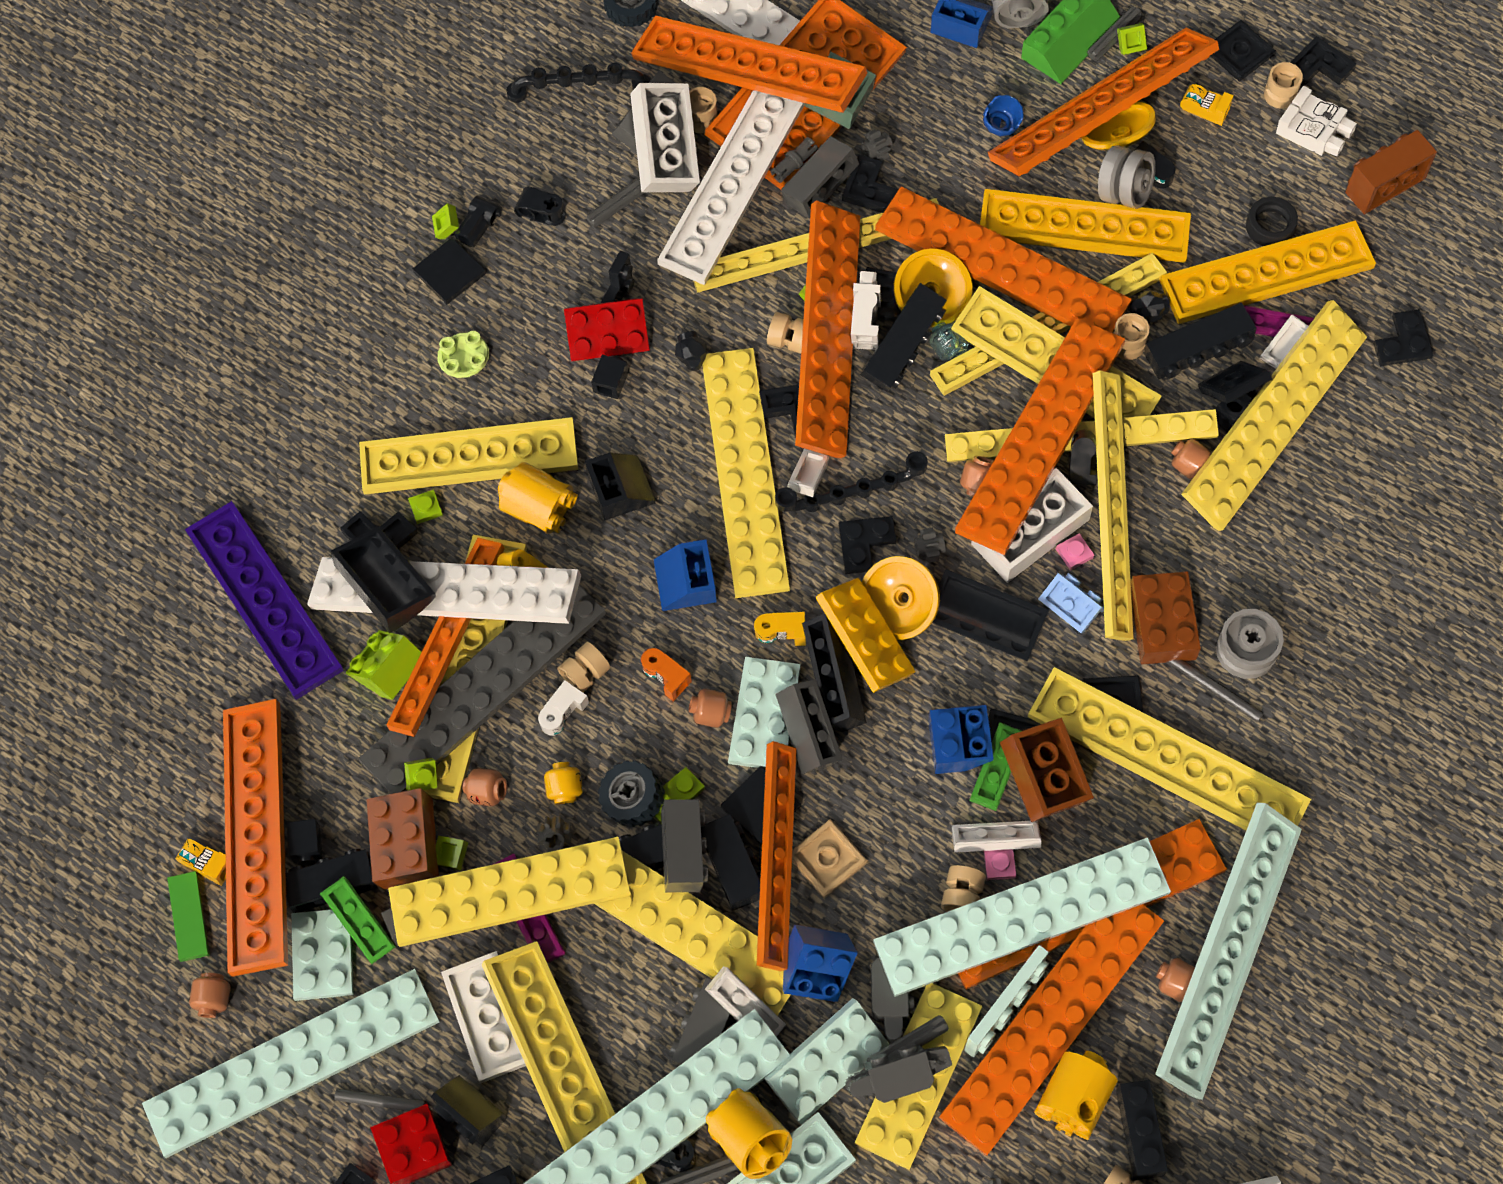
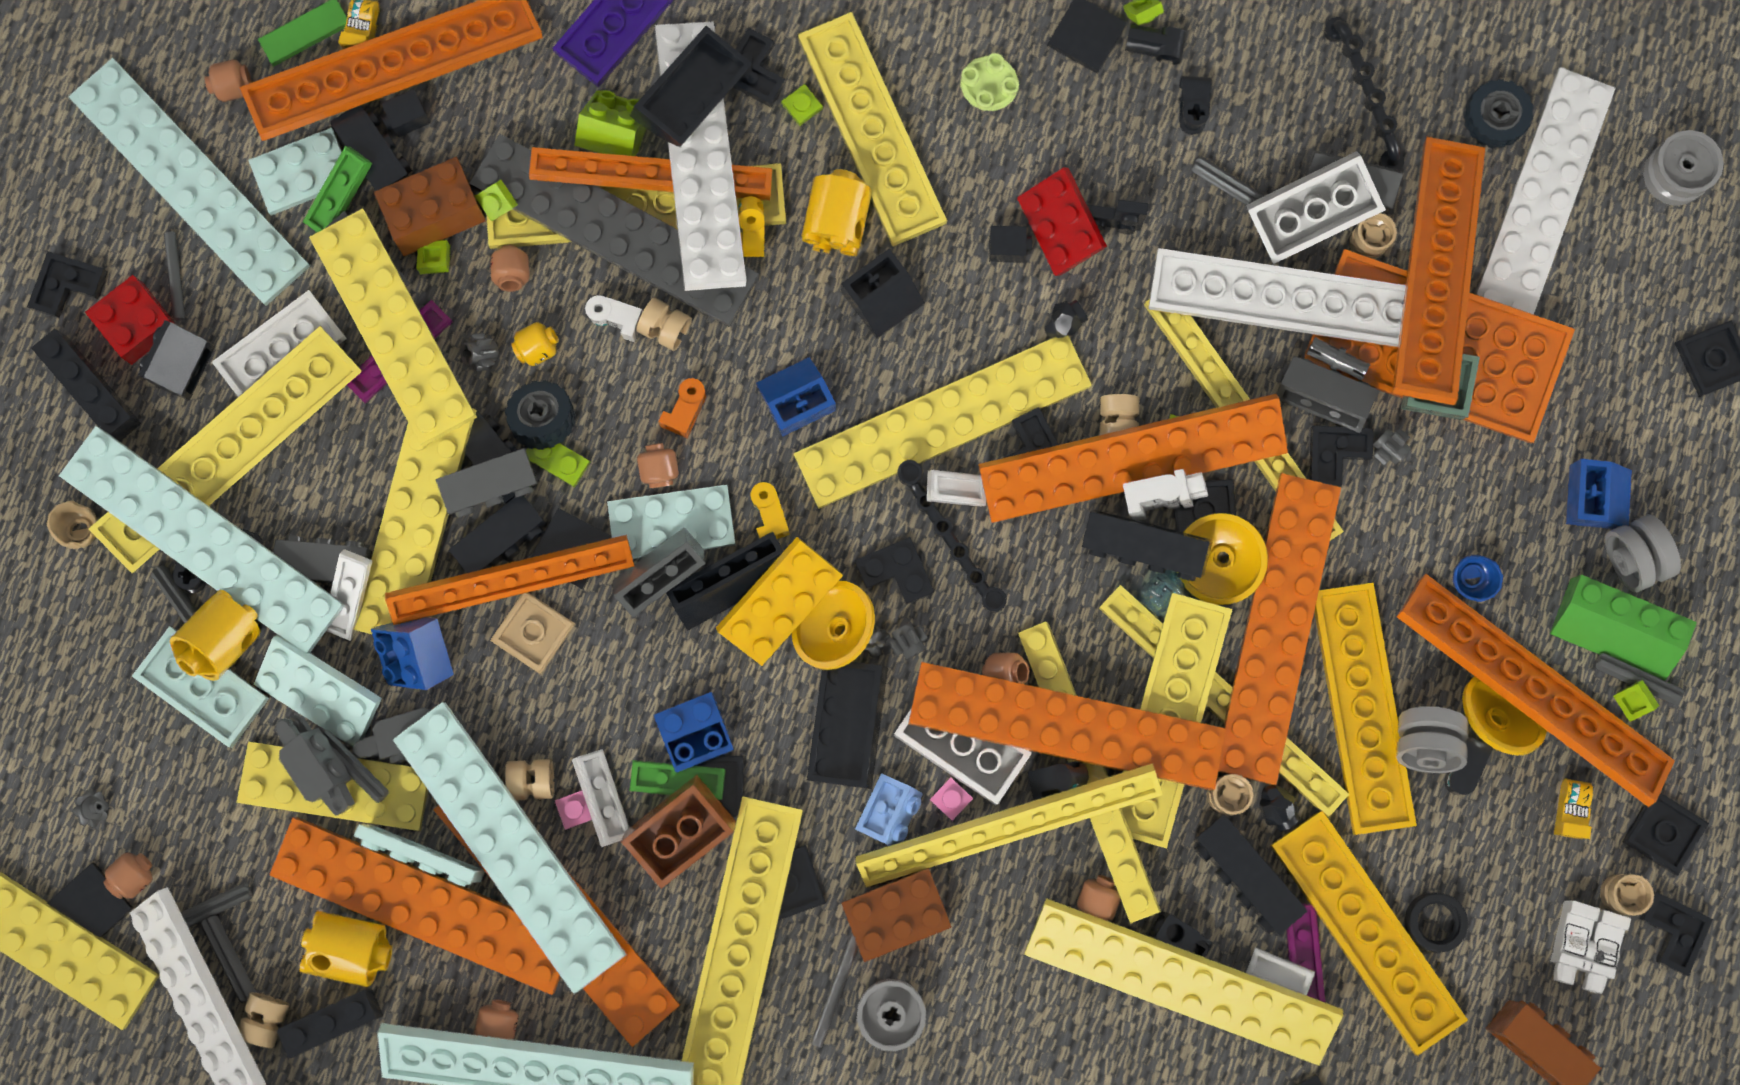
camera: 70 degrees right, 15 degrees up
black tile [1198,361,1272,404] -> none

